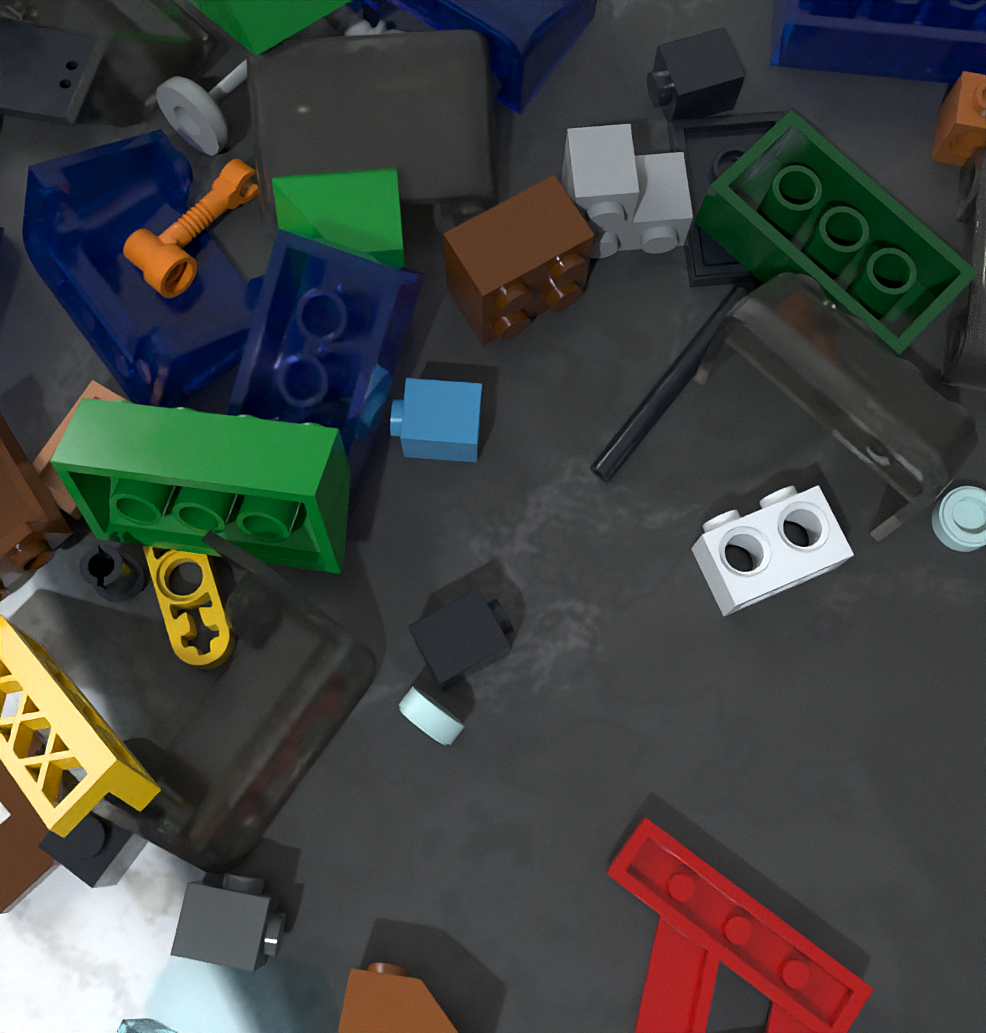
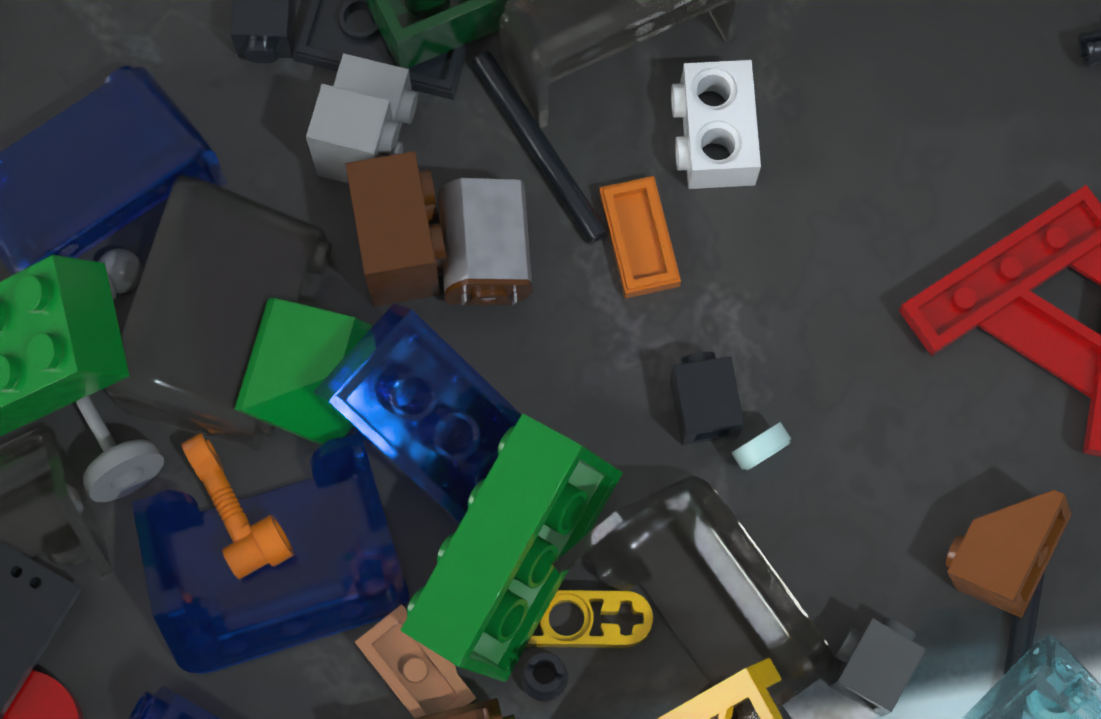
camera: 70 degrees left, 0 degrees up
dark azure brick [390,378,482,463] -> none
none -> flat silver piece [438,178,533,306]
none -> orange tile [599,176,681,299]

